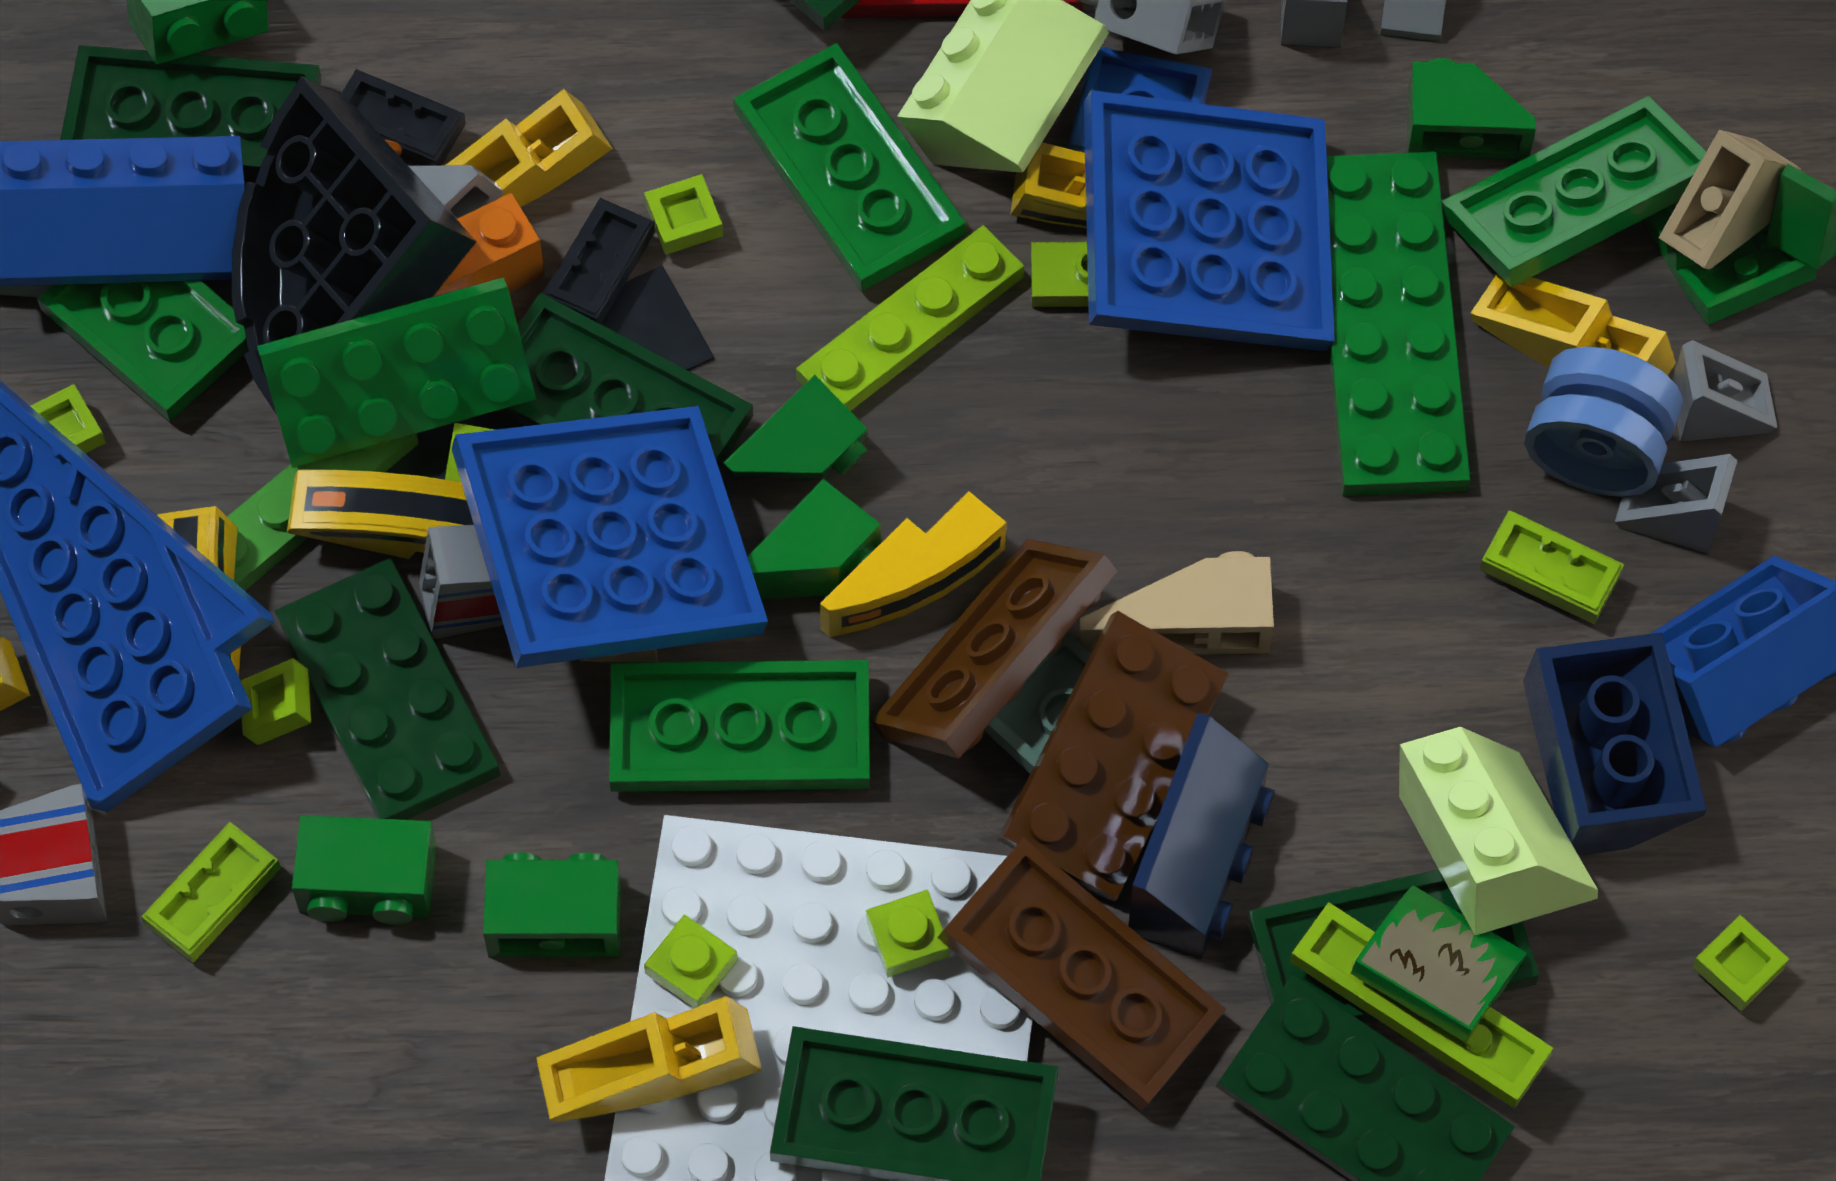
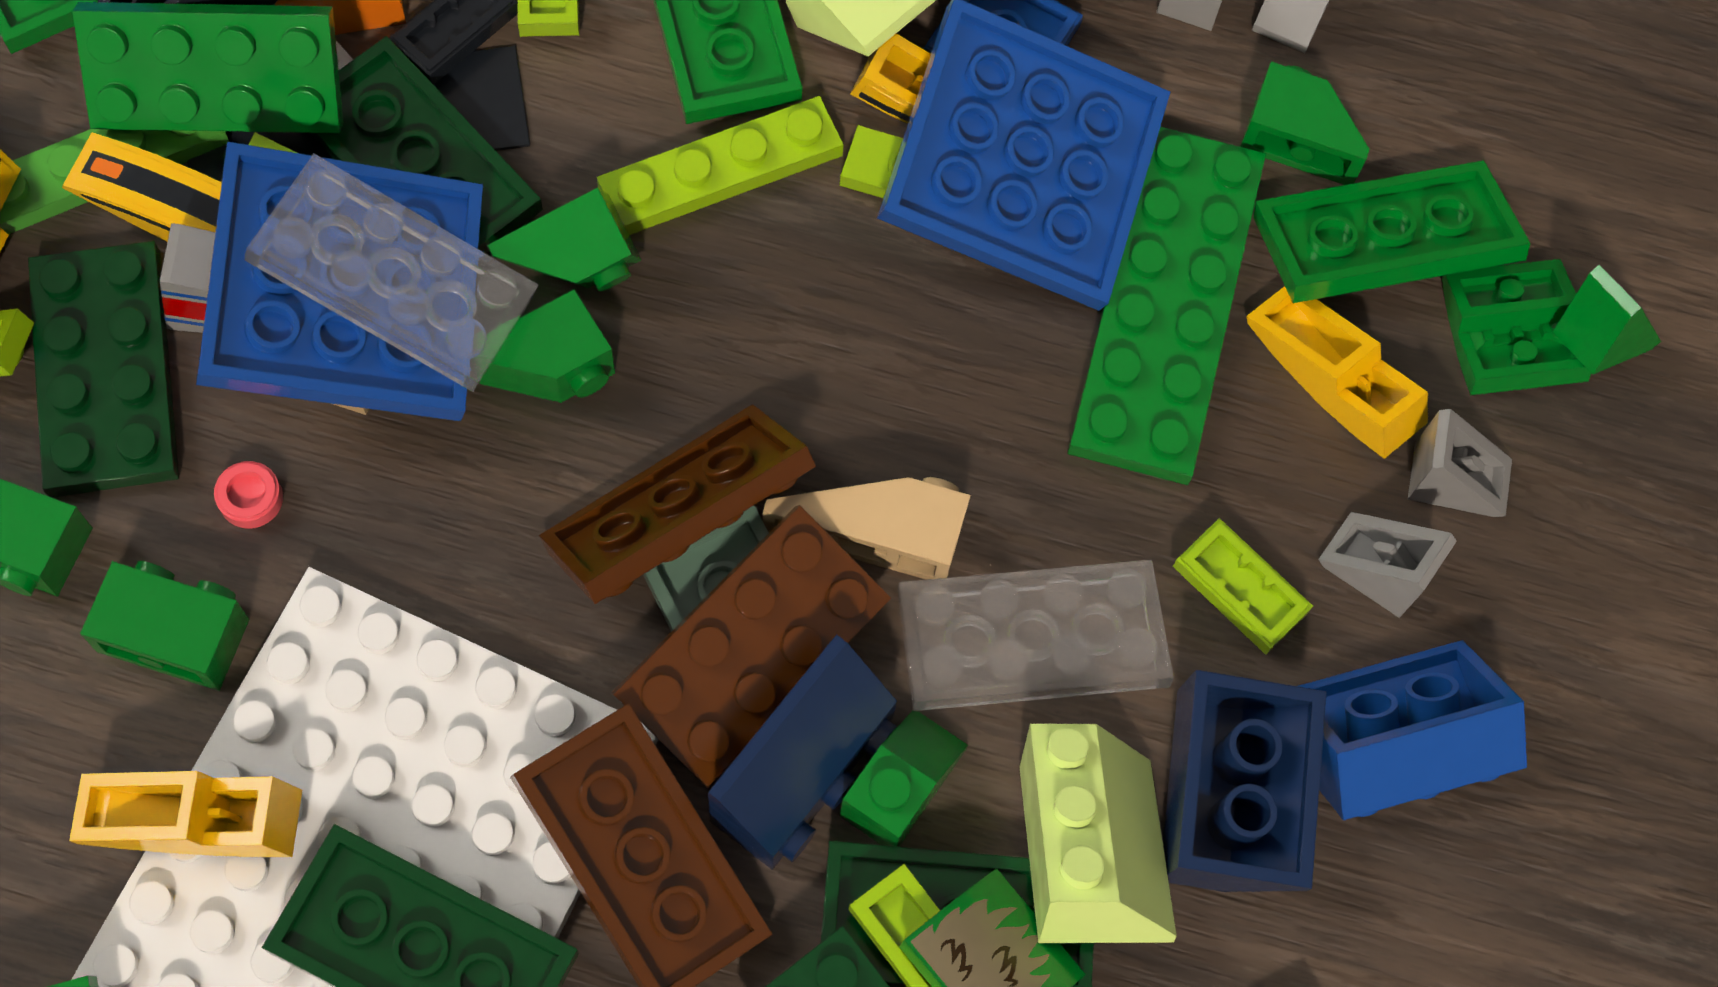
camera: 10 degrees right, 5 degrees up
green plate [609,660,870,792] -> none
lime plate [644,914,738,1008] -> none
yellow slope [820,491,1007,637] -> none
lime plate [865,889,950,978] -> none
medium blue wheel [1524,346,1684,497] -> none
tan slope [1659,130,1801,269] -> none
none -> coral tile [214,461,283,529]
none -> clear plate [244,153,538,392]
none -> green slope [840,709,968,847]
none -> clear plate [898,560,1174,711]

